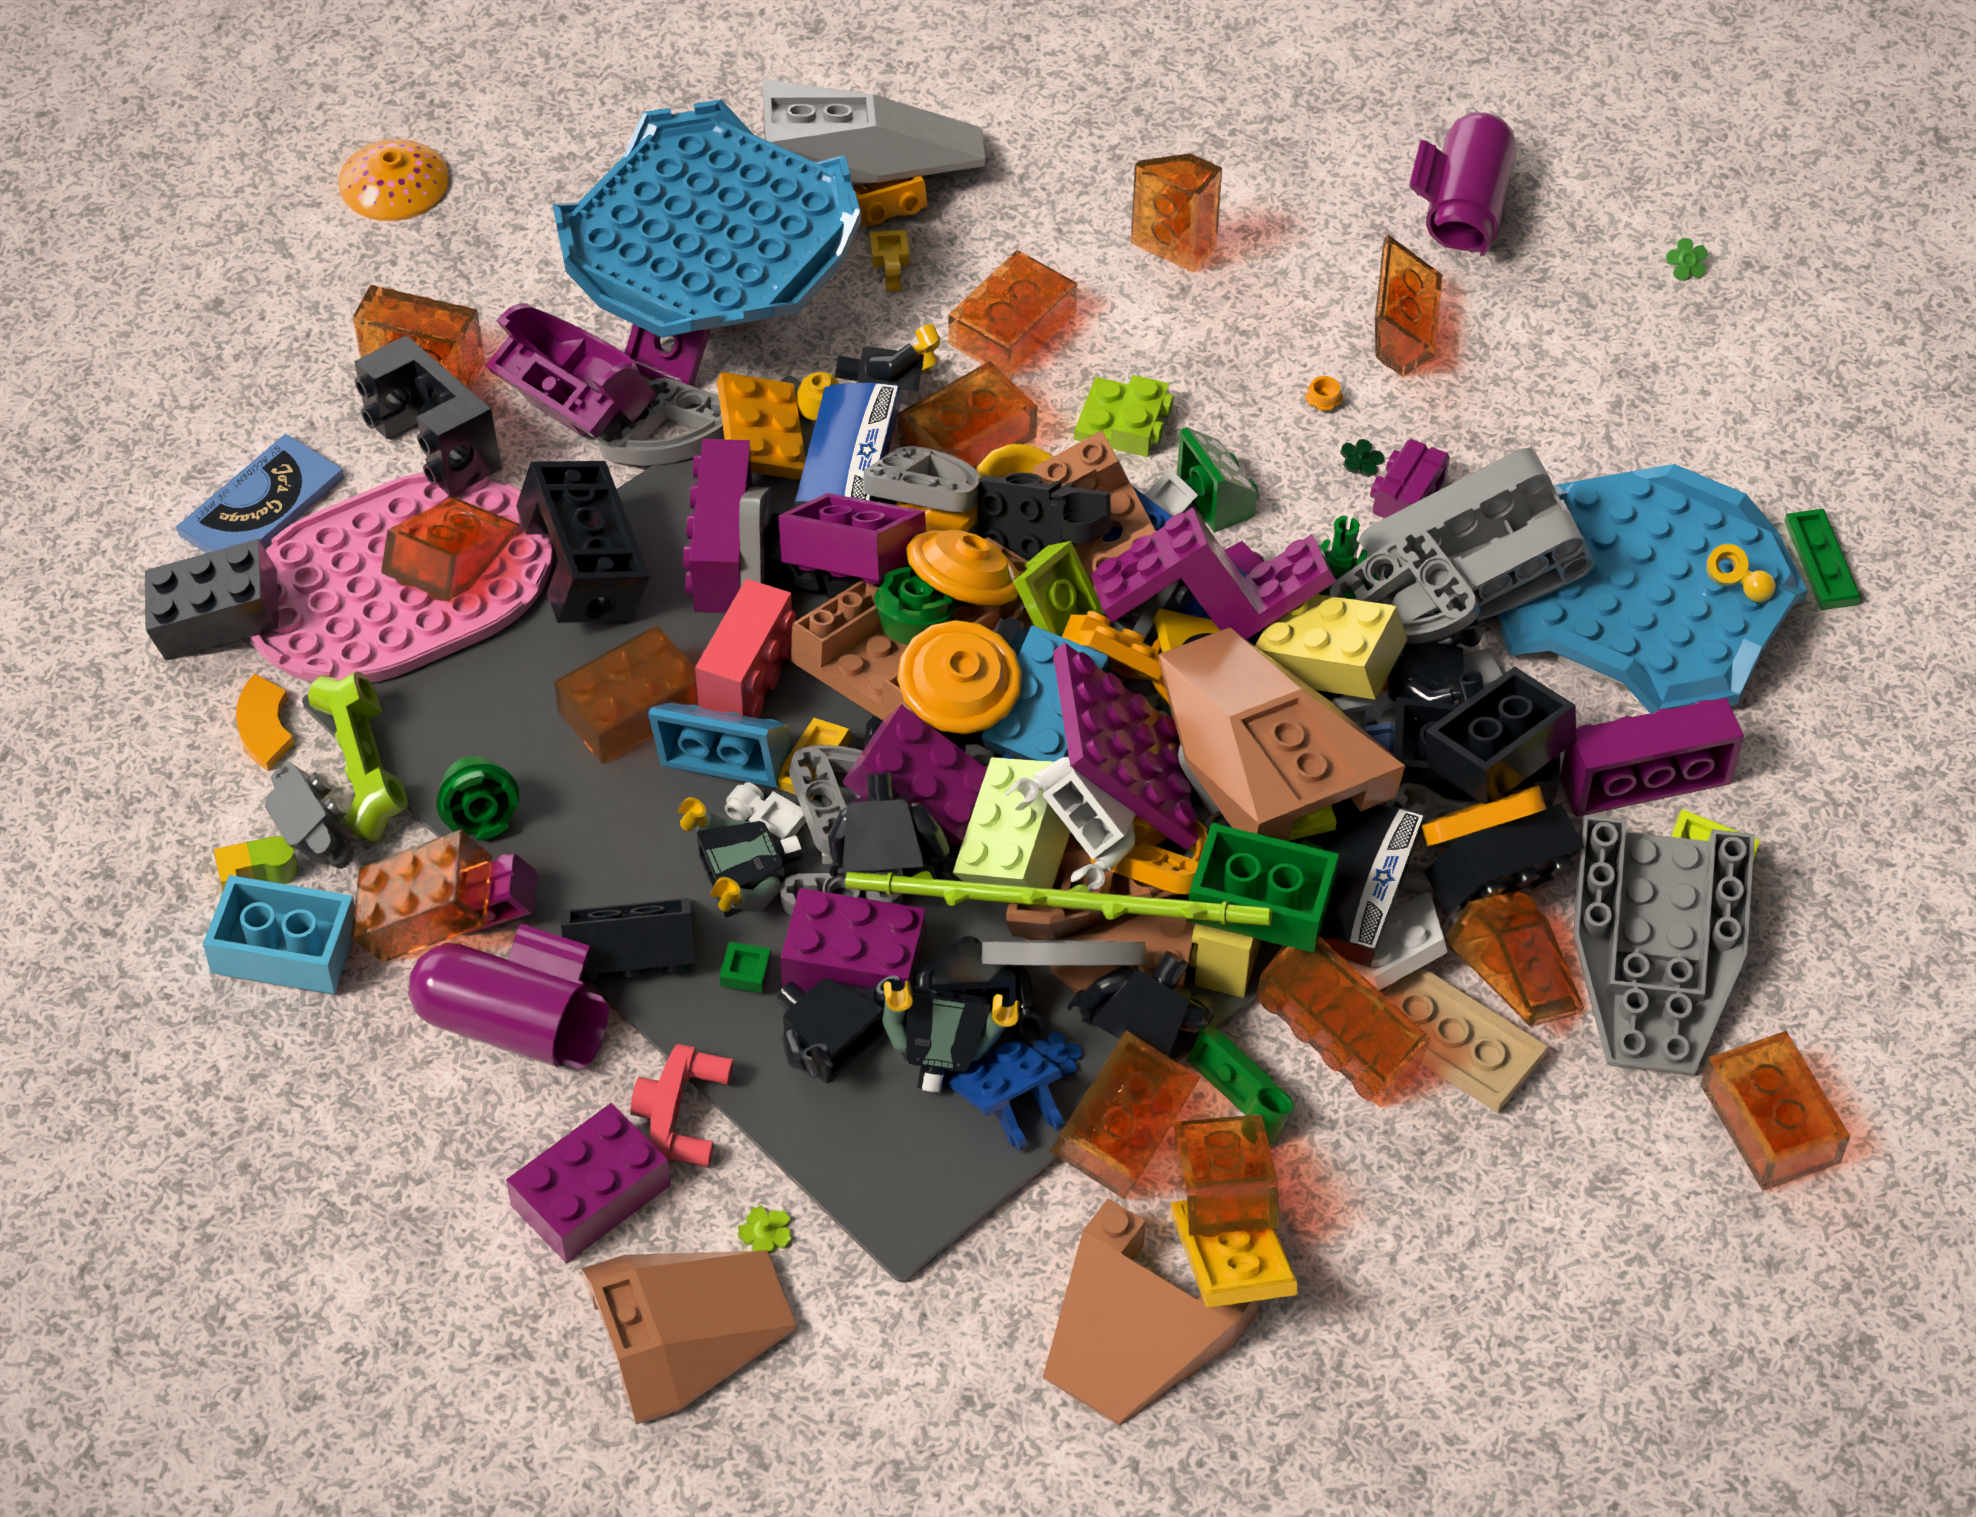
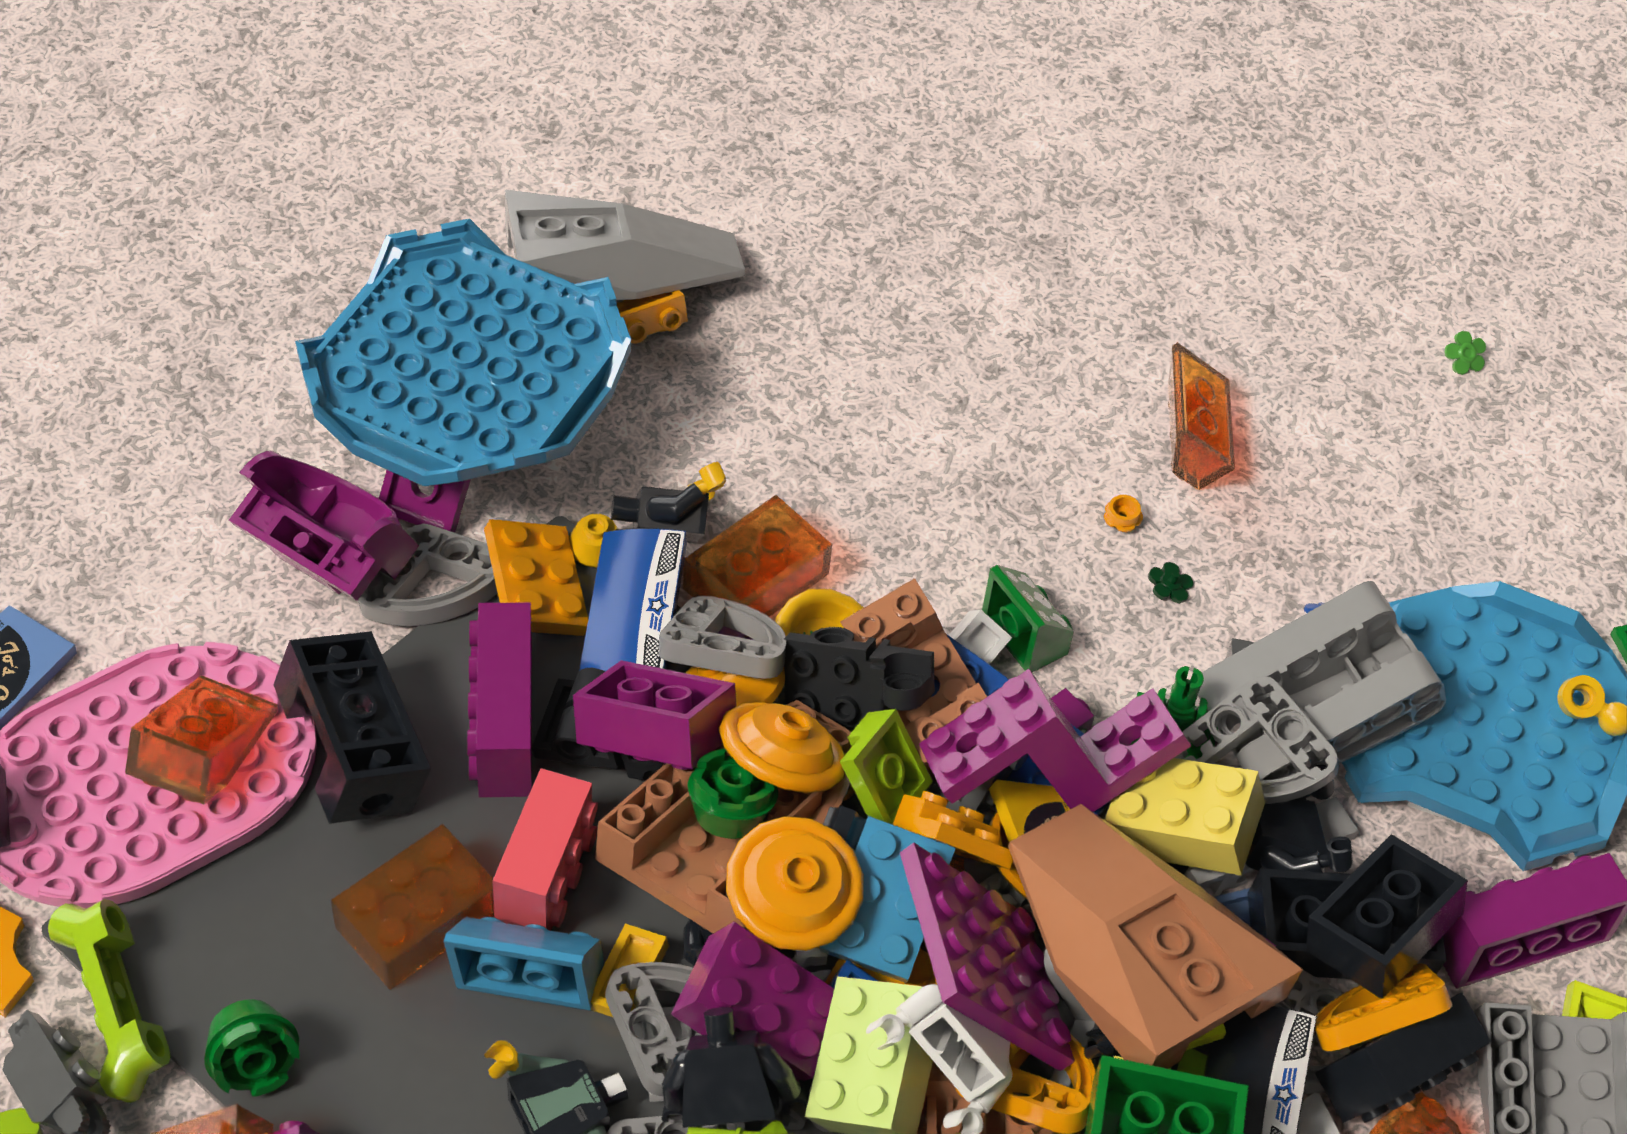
camera: 10 degrees left, 0 degrees up
light orange dish [338,139,449,221] -> none
clear orange brick [353,284,485,390] -> none
black plate [354,335,502,496] -> none
white plate [724,782,806,842] -> none
light grey beam [739,487,772,586] -> none
yellow plate [870,229,910,292] -> none
clear orange brick [948,249,1077,378] -> none
lime plate [1074,375,1174,457] -> none
clear orange slope [1131,153,1223,273] -> none
magenta brick [1370,438,1450,518] -> none
magenta piece [1409,112,1517,257] -> none

